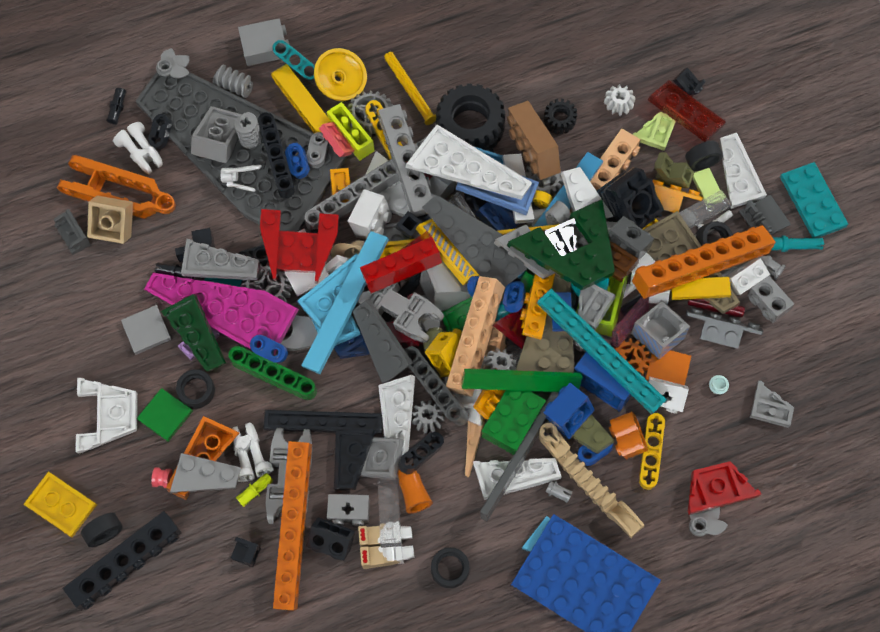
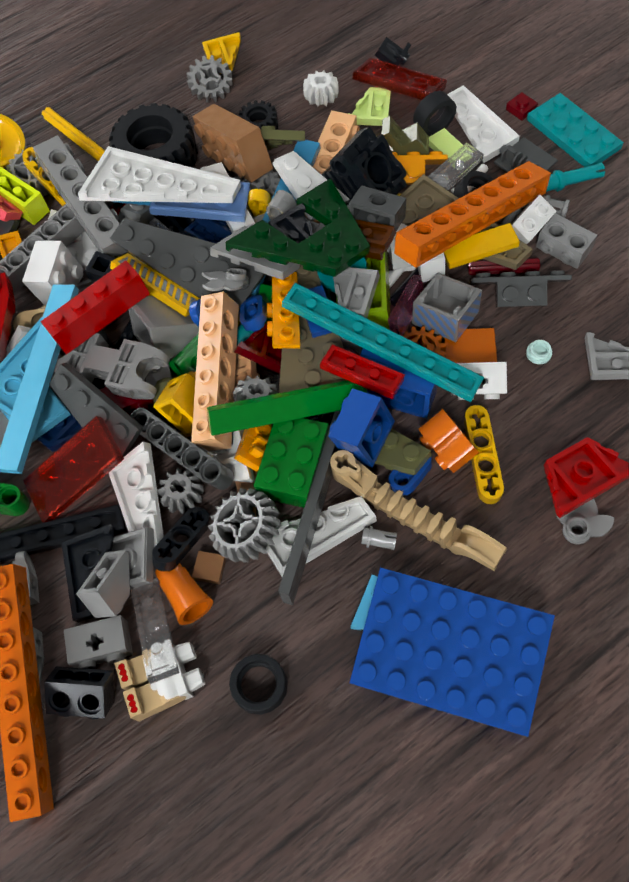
camera: 10 degrees left, 5 degrees down
none -> clear red tile [23,416,124,523]
none -> light grey slope [76,550,130,618]
none -> light grey gear [187,55,233,103]
none -> medium nougat tile [192,551,226,584]
none -> yellow wing [202,32,241,74]
none -> light grey plate [202,268,249,291]
none -> light grey gear [207,488,281,563]
none -> olive wing [260,126,305,151]
none -> red tile [320,344,405,400]
none -> dark red plate [506,92,538,121]

